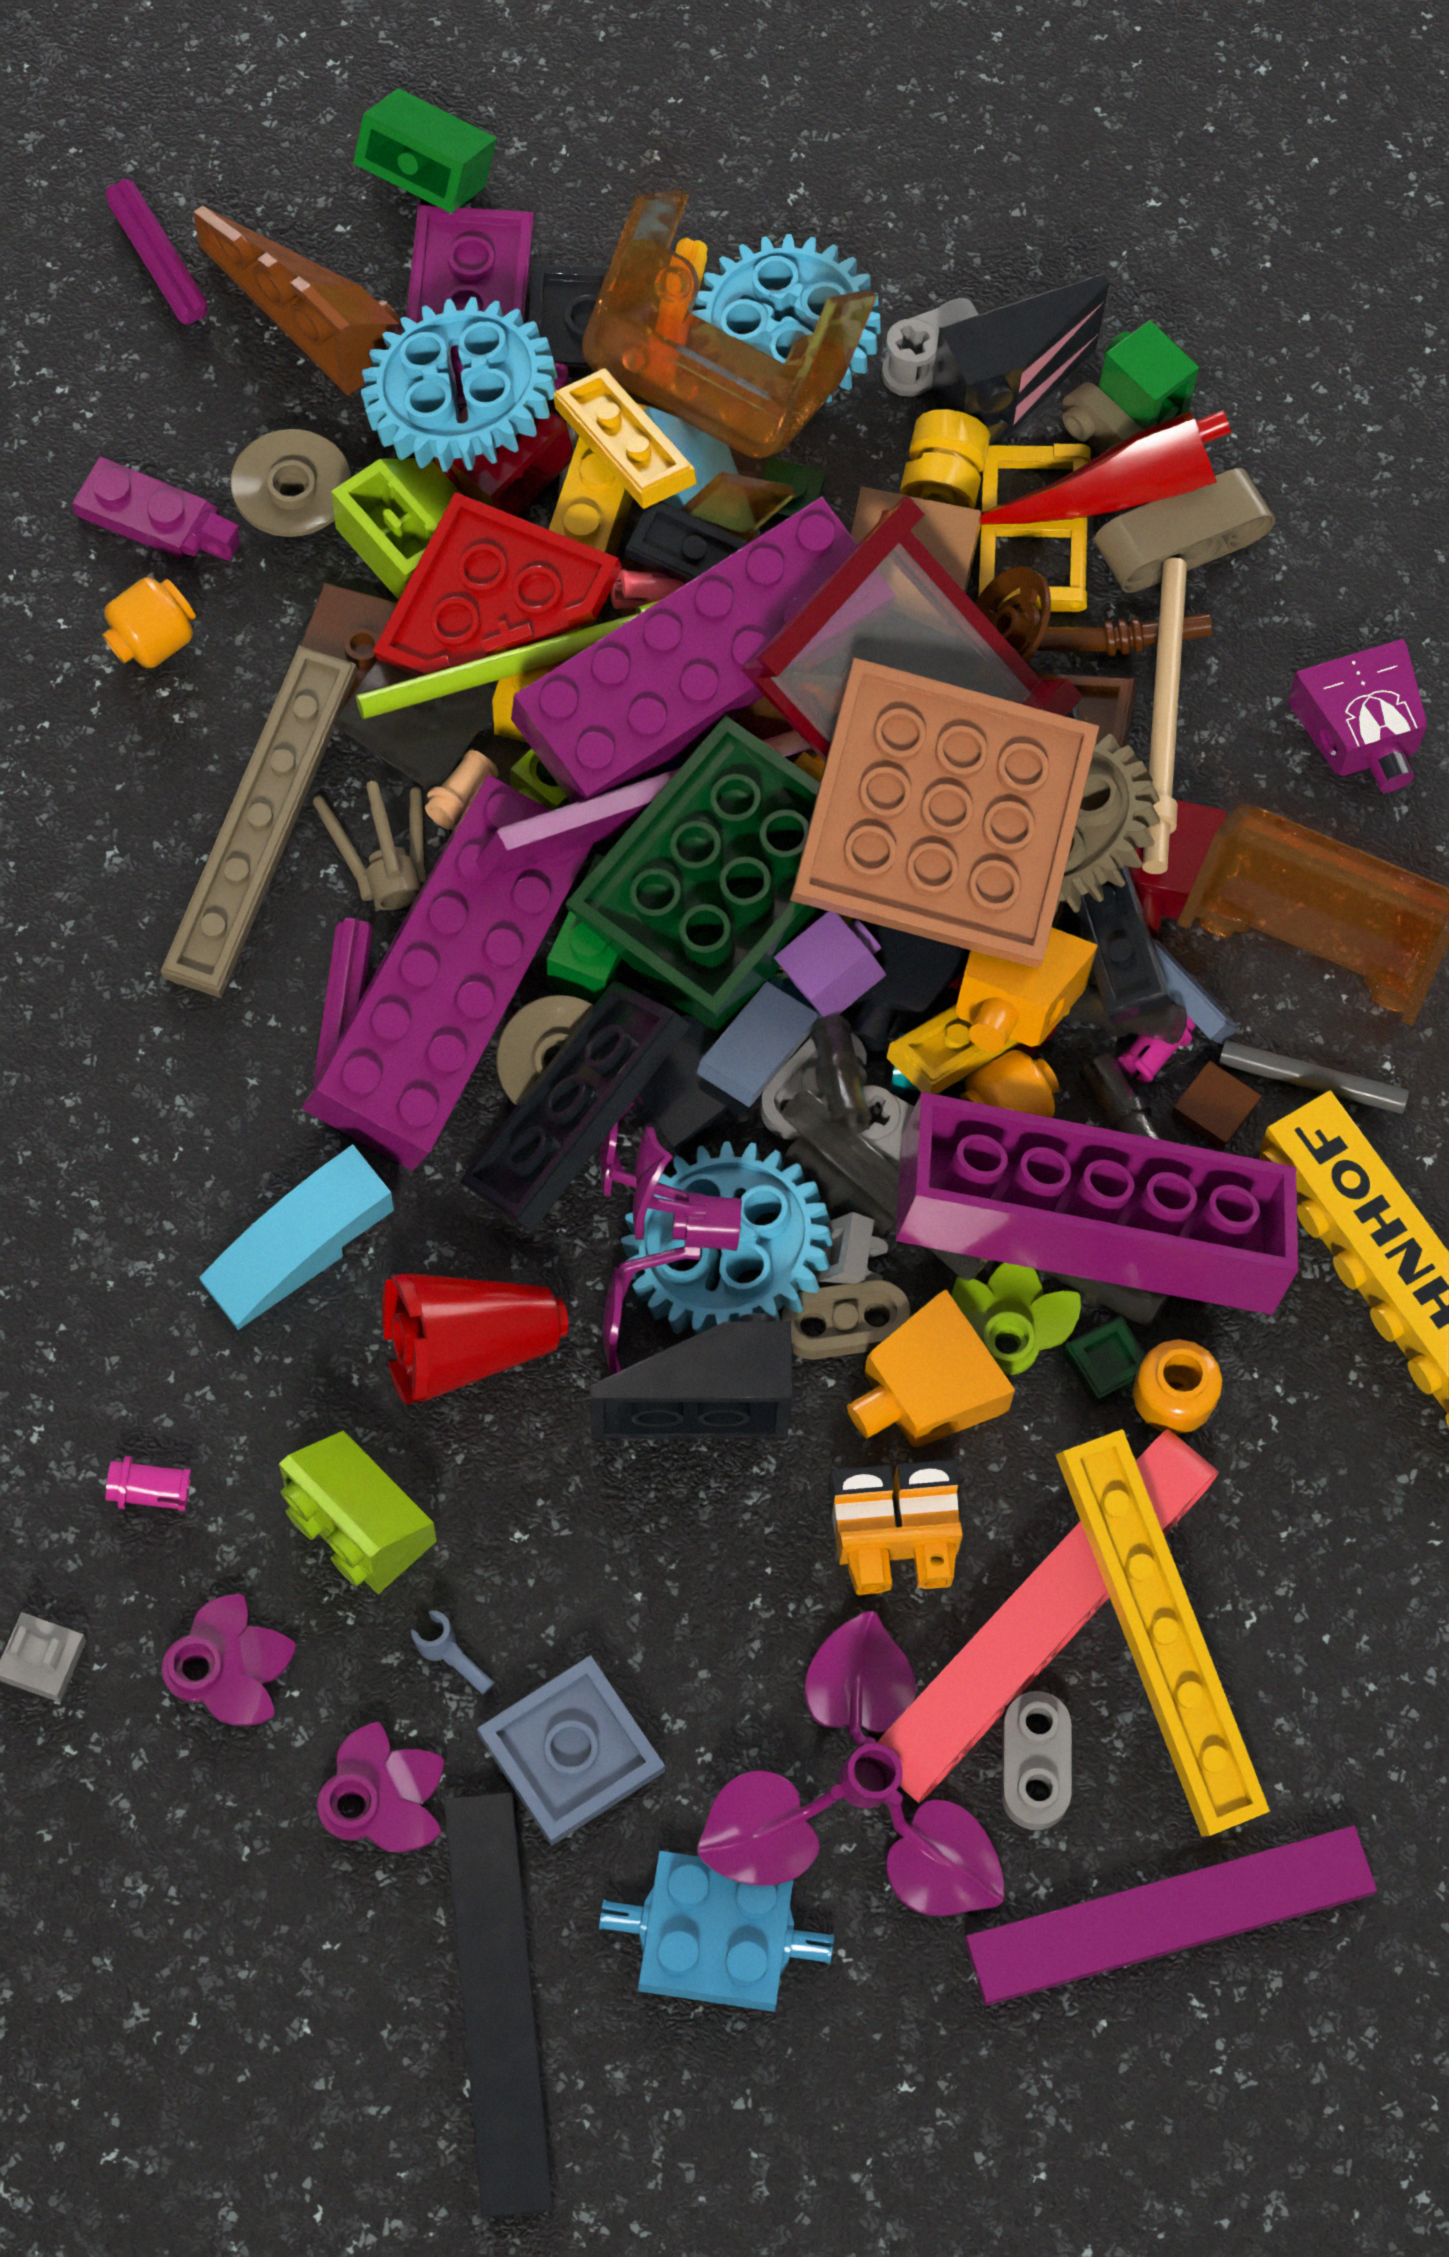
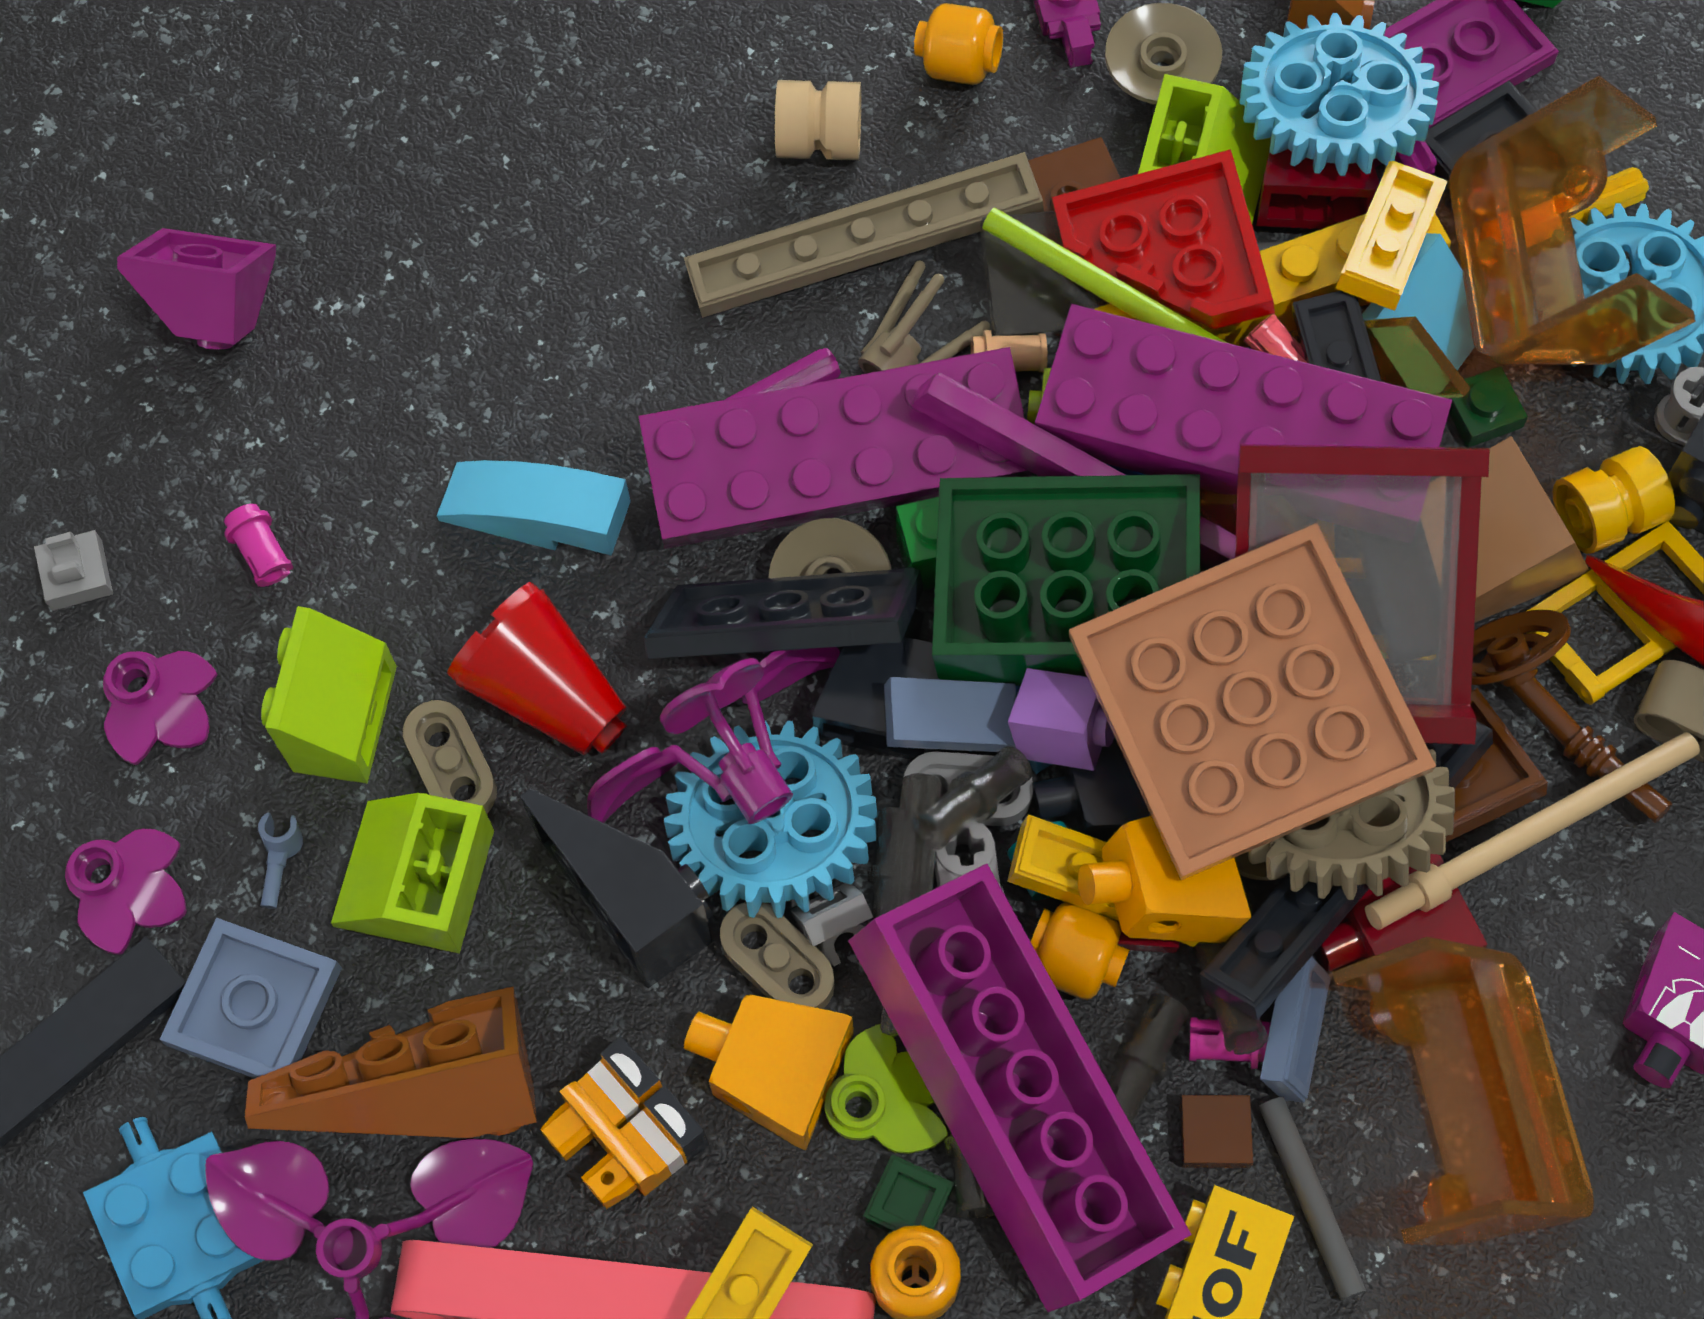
camera: 60 degrees right, 0 degrees up
none -> dark orange wedge [245,986,537,1138]
none -> lime slope [331,793,494,954]
none -> dark tan plate [403,700,497,814]
none -> tan wheel [775,80,861,160]

